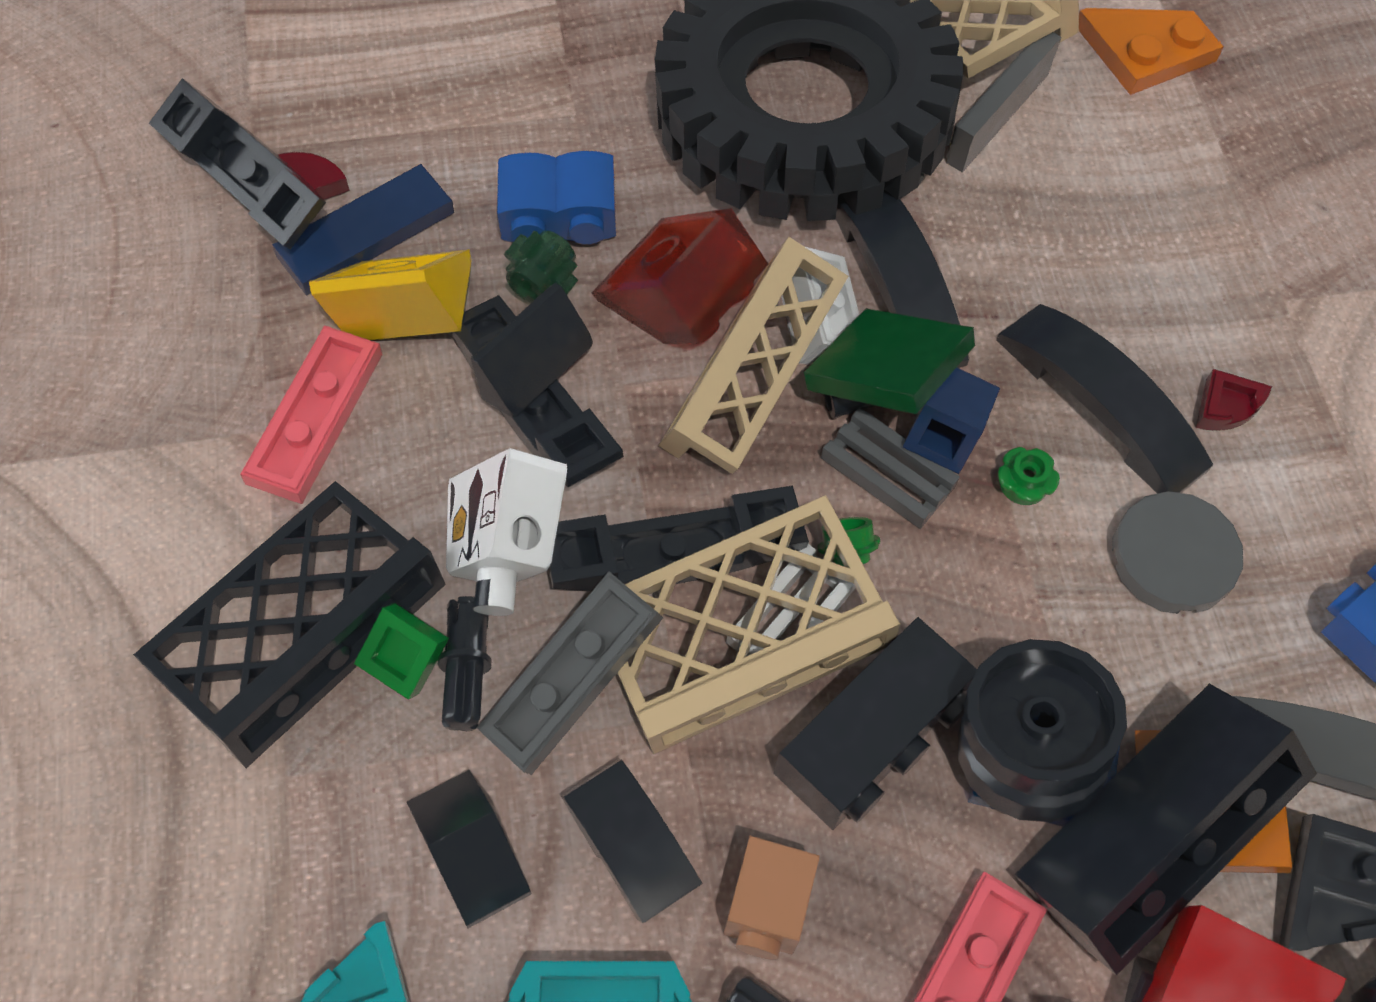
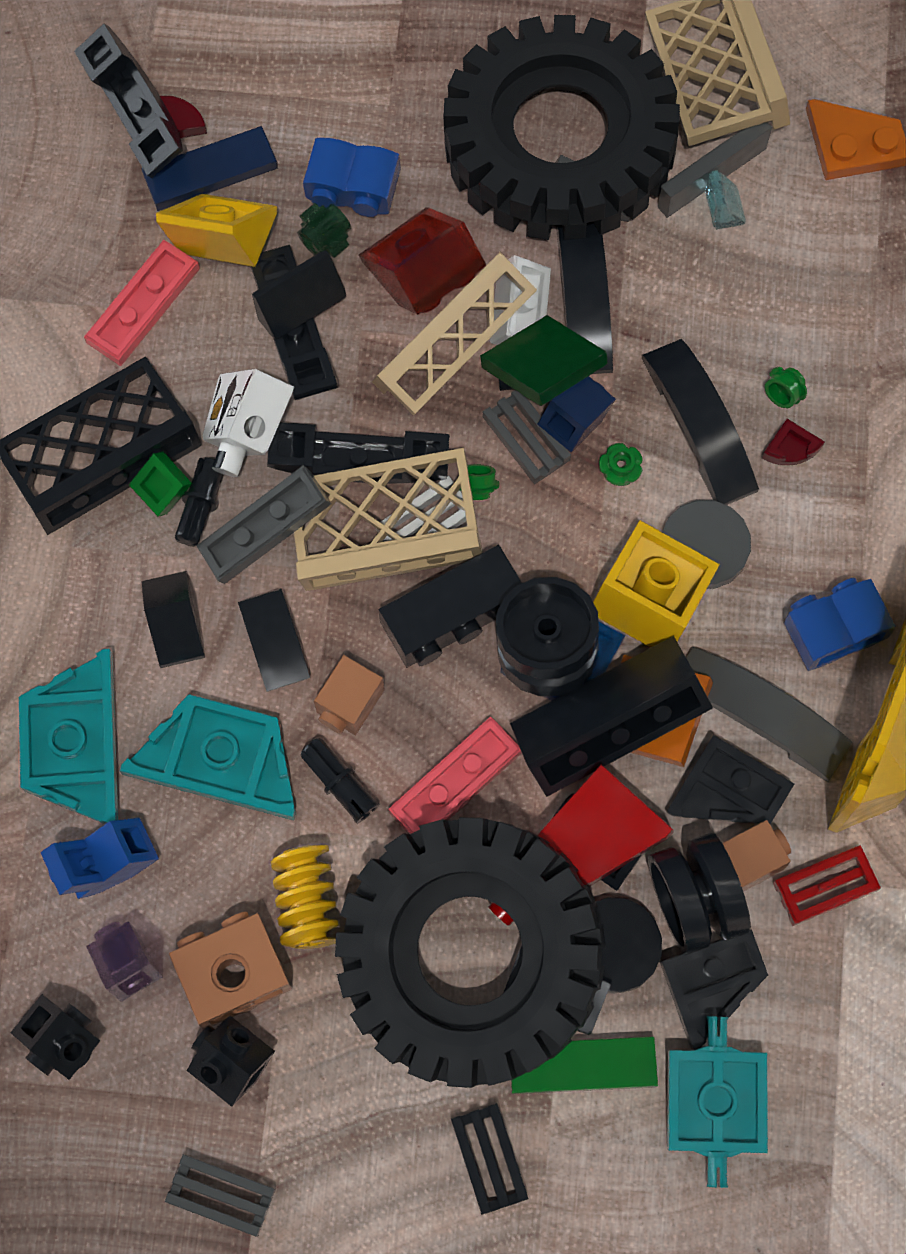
camera: 20 degrees right, 10 degrees up
none -> yellow slope [593,520,720,647]
none -> clear light blue slope [705,170,746,230]
none -> green plate [765,367,807,408]

